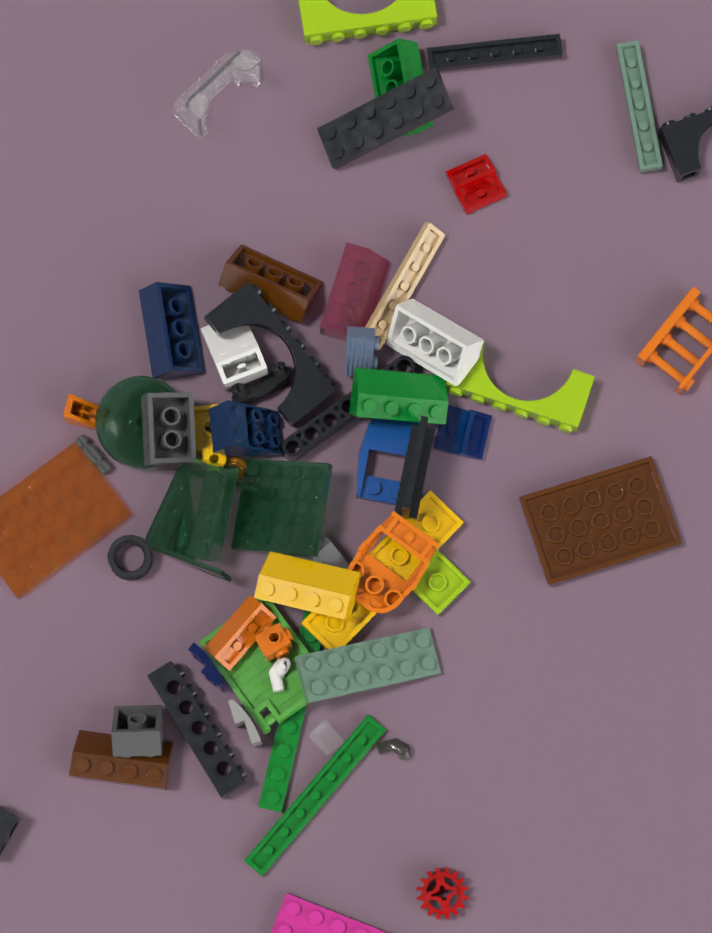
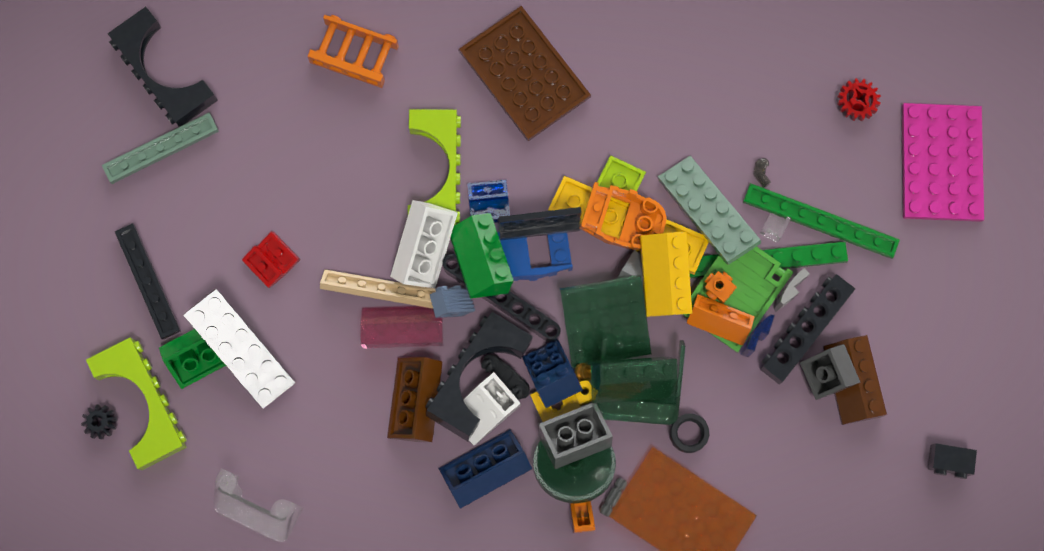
camera: 110 degrees left, 0 degrees up
white arm [269,657,291,693] -> none

